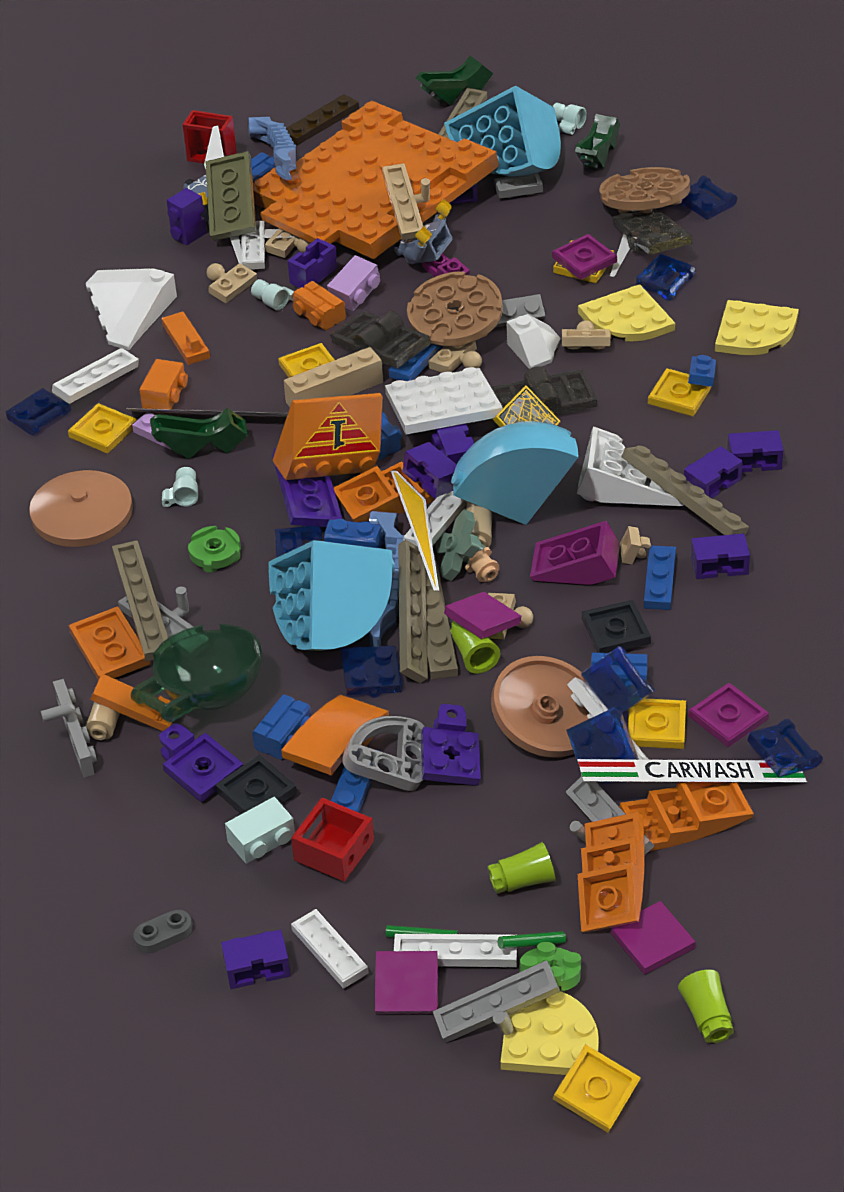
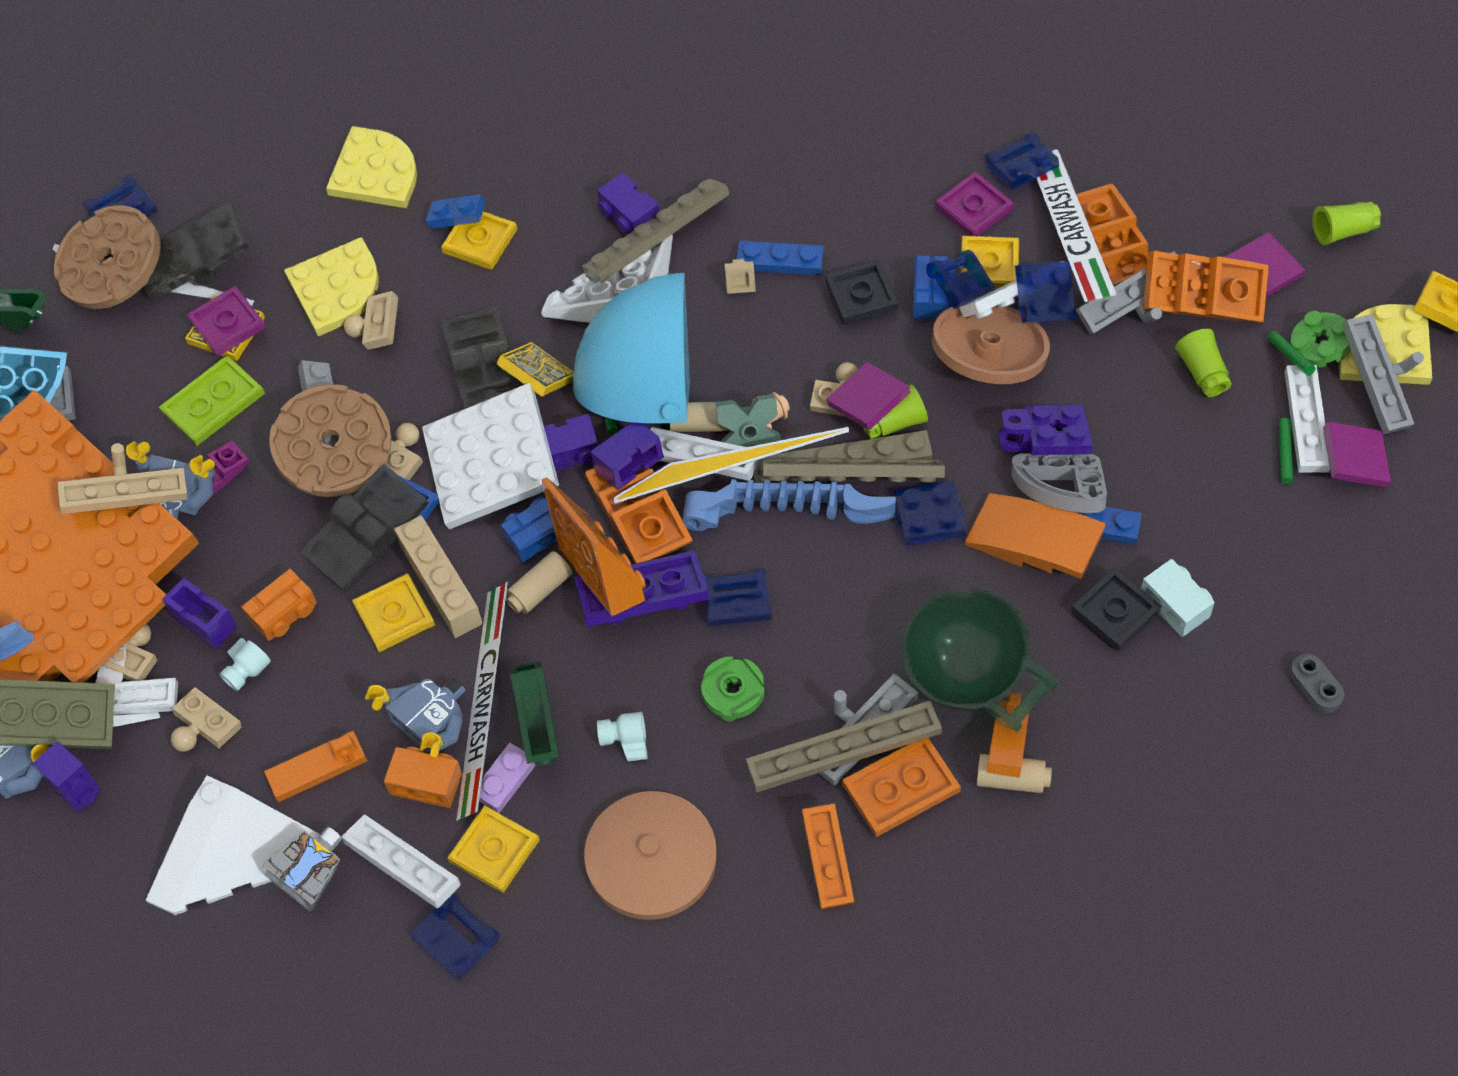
camera: 90 degrees left, 15 degrees up
light grey plate [40,679,97,778] -> none
dark purple plate [159,724,243,802] -> none
dark purple brick [221,930,290,989] -> none
blue brick [252,694,312,760] -> none
medium azure brick [269,540,394,651] -> none
red piece [291,798,374,882] -> none
white plate [291,909,369,989] -> none
blue brick [324,519,382,549] -> none
lavender brick [327,255,381,311] -> none
white slope [507,314,561,370] -> none
magenta slope [530,521,620,585] -> none
clear blue plate [636,253,696,301] -> none
dark purple brick [691,534,750,579] -> none
dark purple brick [727,430,784,472] -> none
none -> lime tile [159,355,265,446]
none -> torso [261,827,342,912]
none -> sand blue torso [365,678,466,758]
none -> orange hinge [801,803,854,910]

